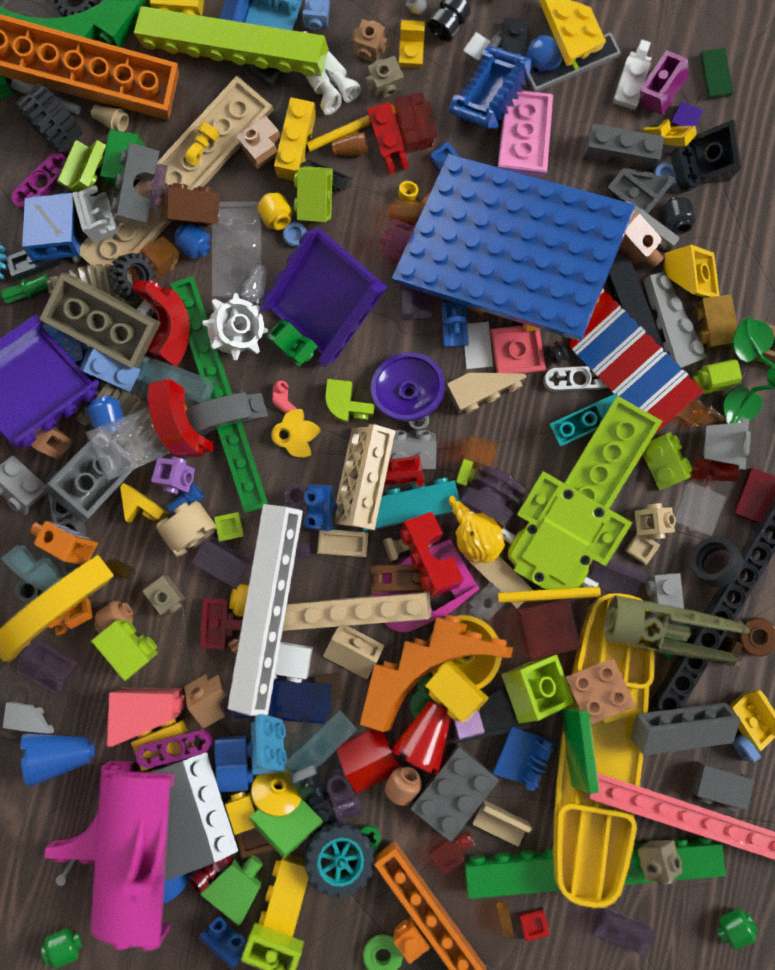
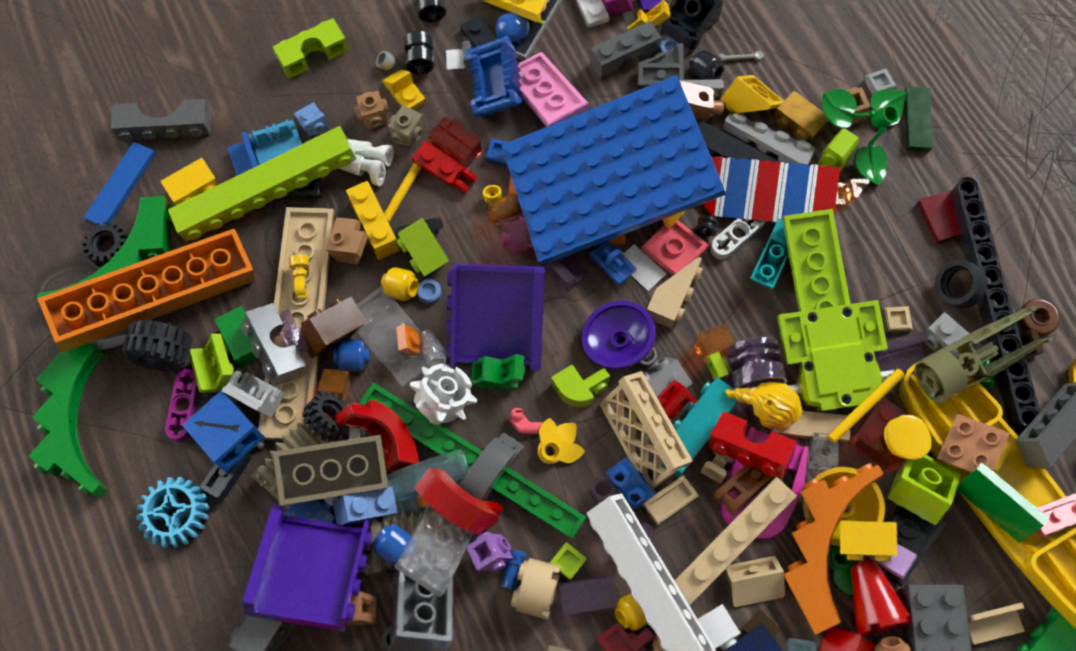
camera: 35 degrees left, 15 degrees down
green axle [1,274,49,304] -> none
tan cone [91,105,129,132] -> none
yellow slope [120,483,169,523] -> none
dark orange cone [332,131,368,156] -> none
blue hinge [493,726,555,791] -> none
tan brick [635,503,676,539] -> none
lime bracket [643,432,692,490] -> none
clear piece [675,482,727,536] -> none
clear red plate [691,459,740,482] -> none
light grey container [703,419,751,469] -> none
none -> orange plate [396,324,420,356]
none -> light grey hinge [718,51,763,62]
none -> yellow piece [884,415,932,460]

